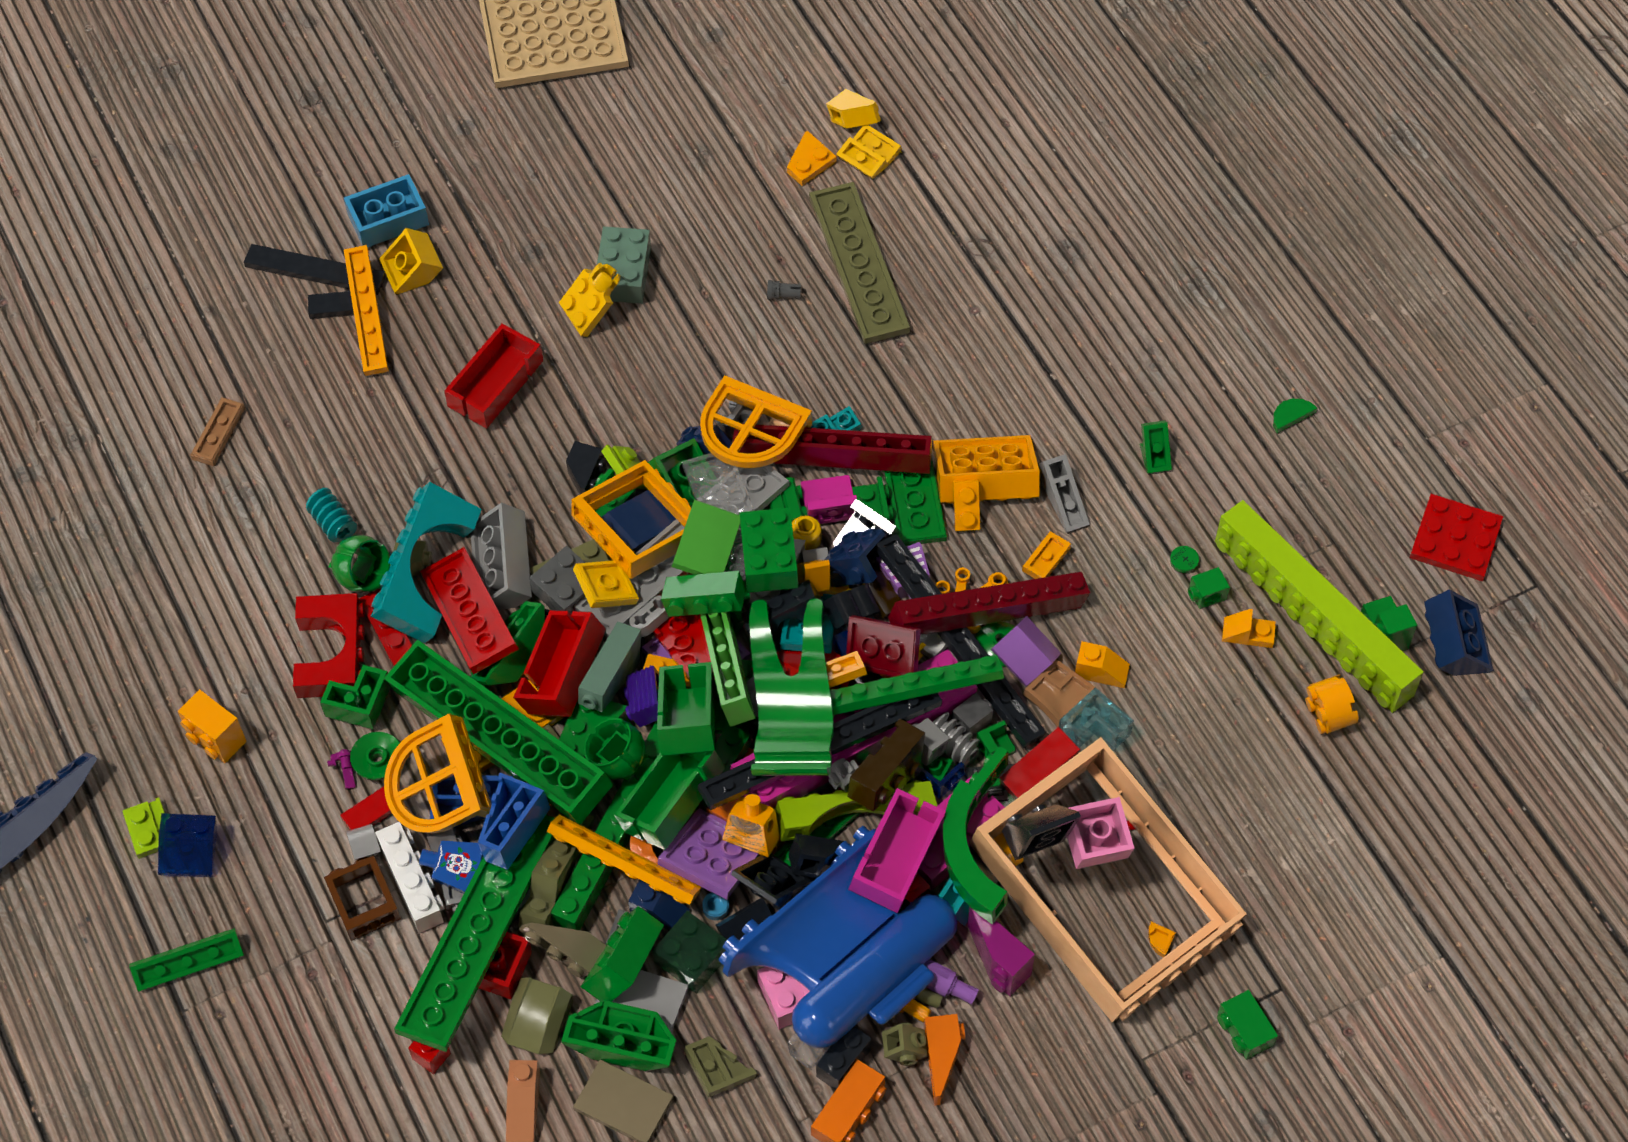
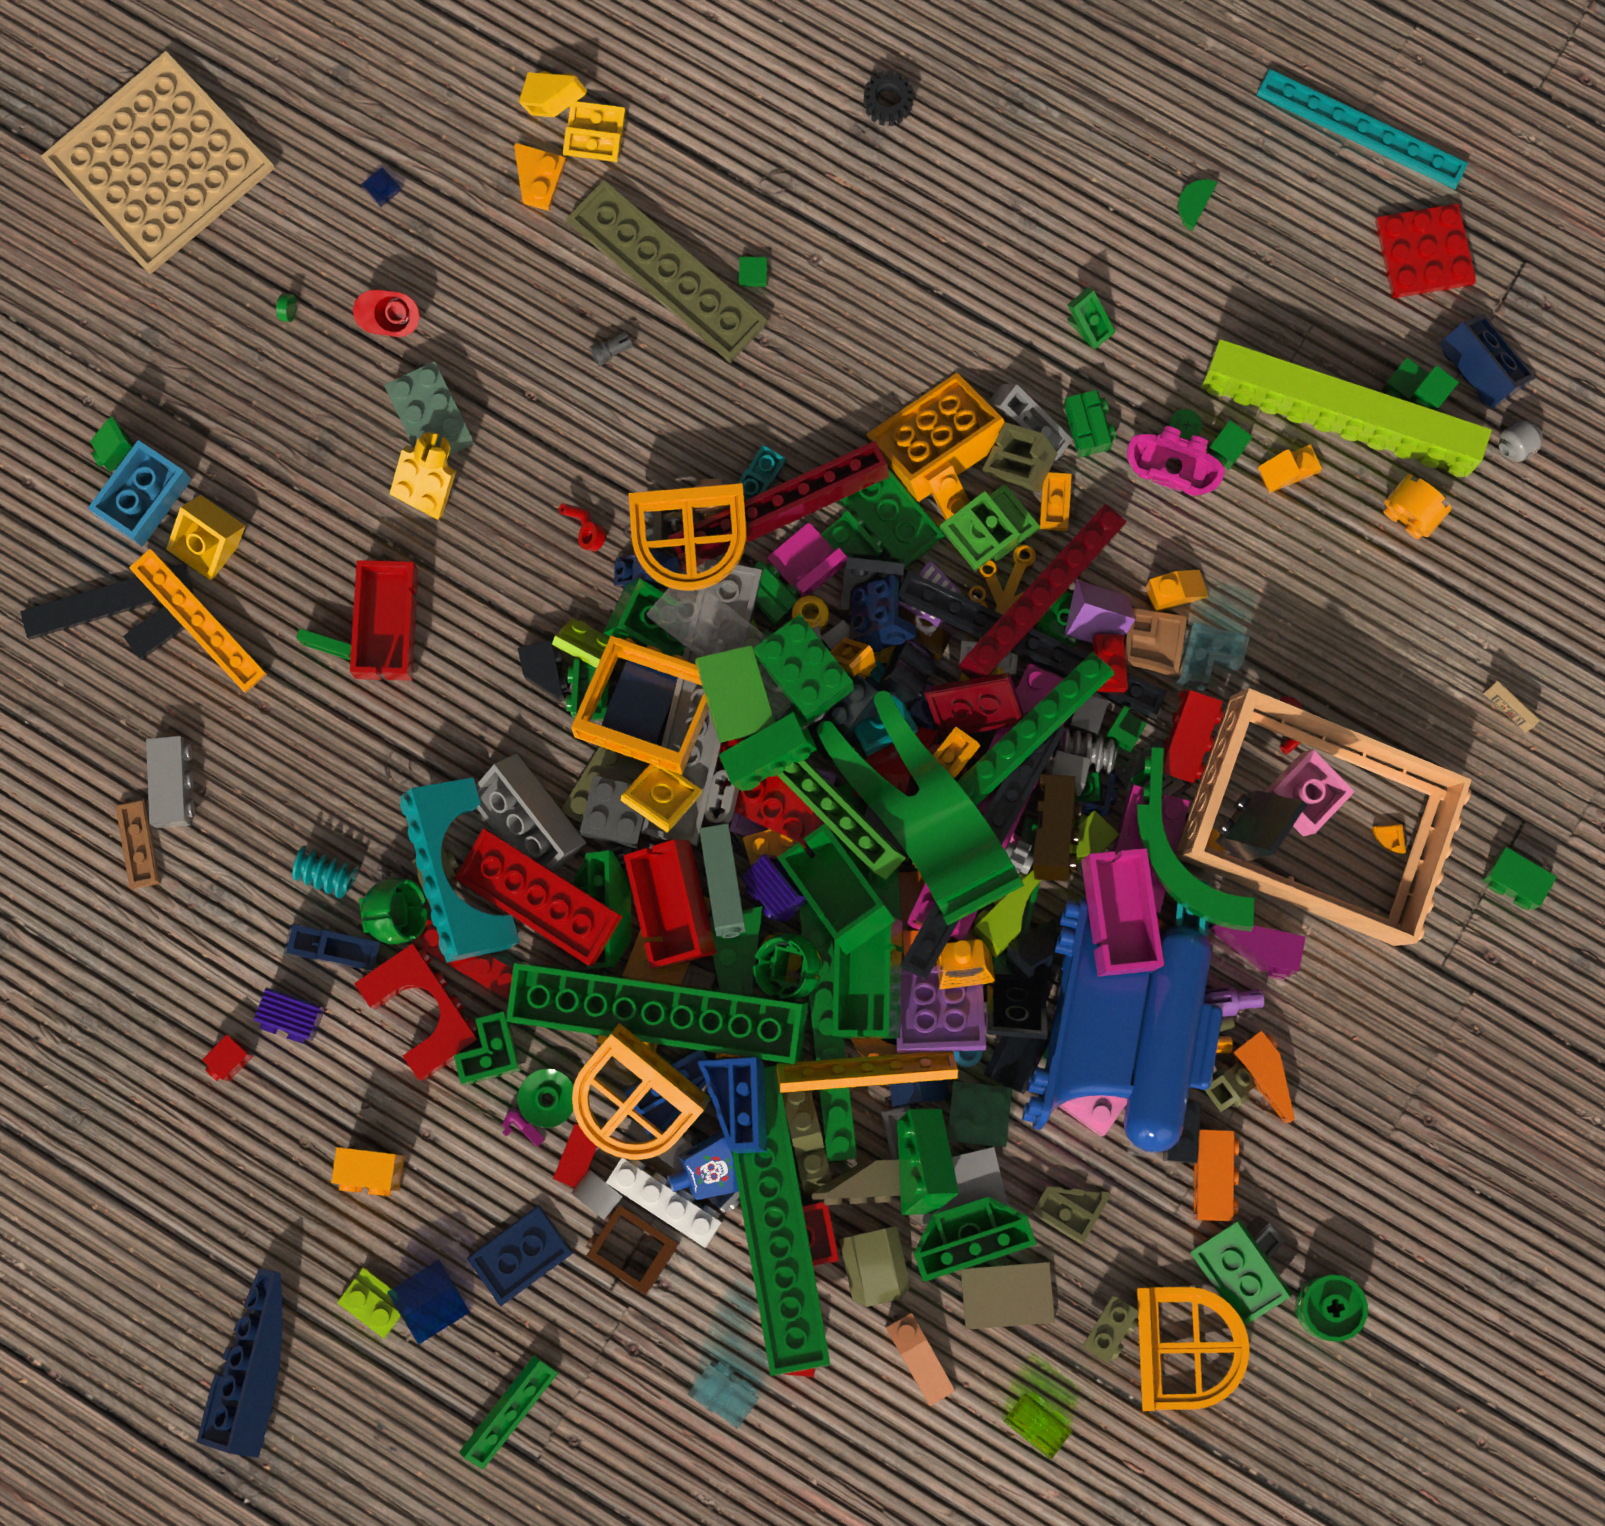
camera: 30 degrees left, 20 degrees up
none -> green slope [90,416,134,473]
none -> light grey brick [146,736,195,828]
none -> red brick [202,1034,253,1082]
none -> dark purple brick [254,987,325,1044]
none -> green tile [276,293,296,322]
none -> dark blue slope [284,924,380,971]
none -> green tile [296,628,351,660]
none -> piece [353,290,420,337]
none -> clear blue plate [361,167,402,208]
none -> dark blue tile [467,1205,574,1307]
none -> red plate [559,503,606,552]
none -> clear light blue brick [688,1361,759,1429]
none -> green tile [739,257,767,287]
none -> black tyre [864,71,913,126]
none -> bright green bracket [940,484,1040,571]
none -> olive plate [982,422,1058,493]
none -> green brick [1063,390,1116,457]
none -> red plate [1093,634,1128,693]
none -> dark pink piece [1127,426,1225,496]
none -> teal tile [1257,69,1468,190]
none -> tan tile [1483,681,1540,733]
none -> light grey head [1499,420,1543,462]

